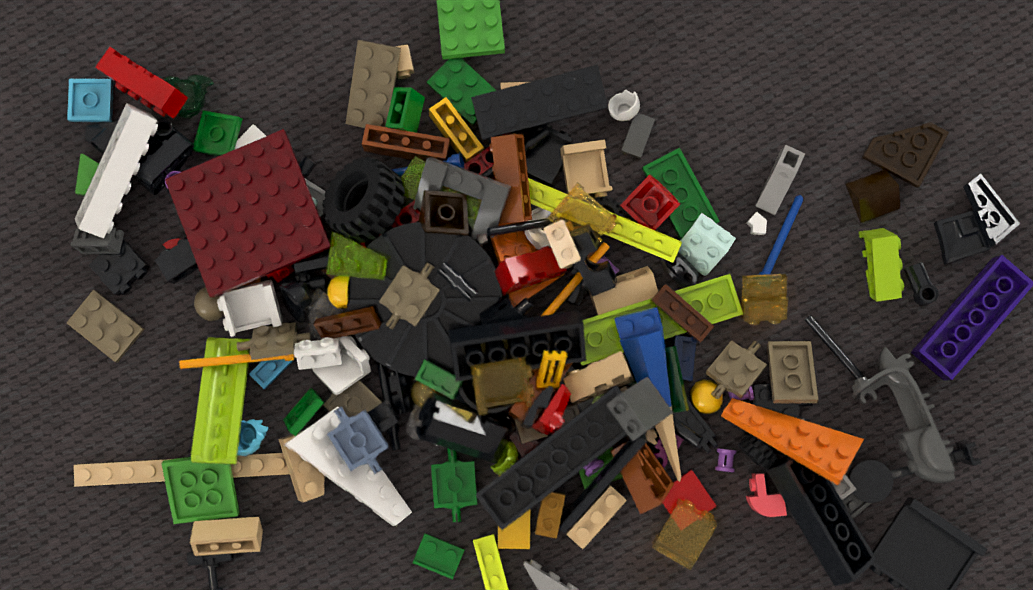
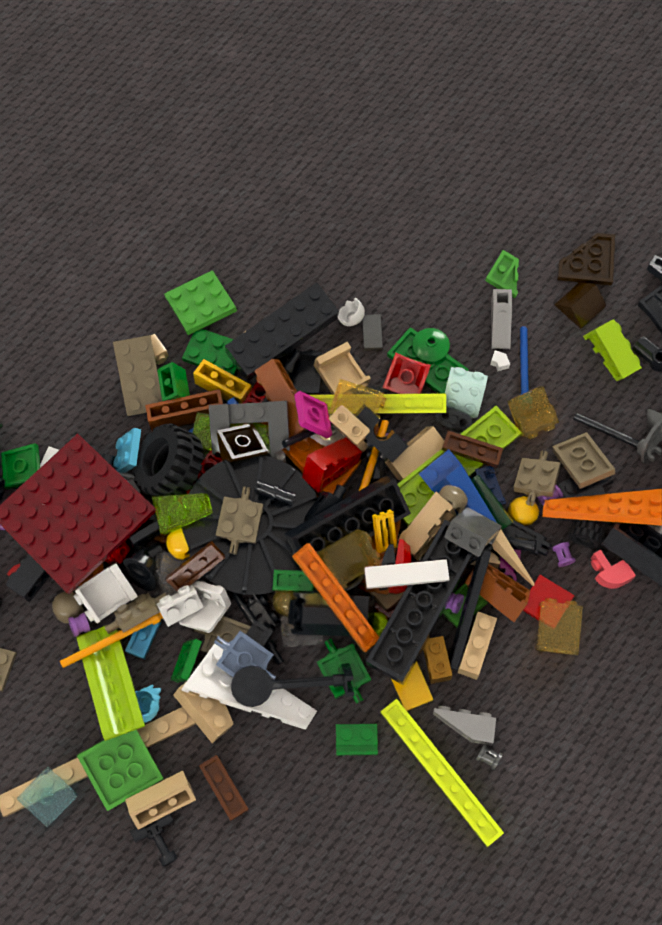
camera: 20 degrees left, 15 degrees down
none -> clear light blue plate [17,766,78,828]
none -> medium lavender wheel [68,613,90,637]
none -> medium azure plate [113,428,141,473]
none -> reddish brown plate [199,755,249,821]
none -> black piece [231,663,354,707]
none -> orange tile [292,543,379,652]
none -> dark pink plate [294,391,333,438]
none -> white tile [364,559,449,589]
none -> green dish [412,328,450,362]
none -> dark tan hair [439,485,468,514]
none -> bright green wing [485,250,519,298]

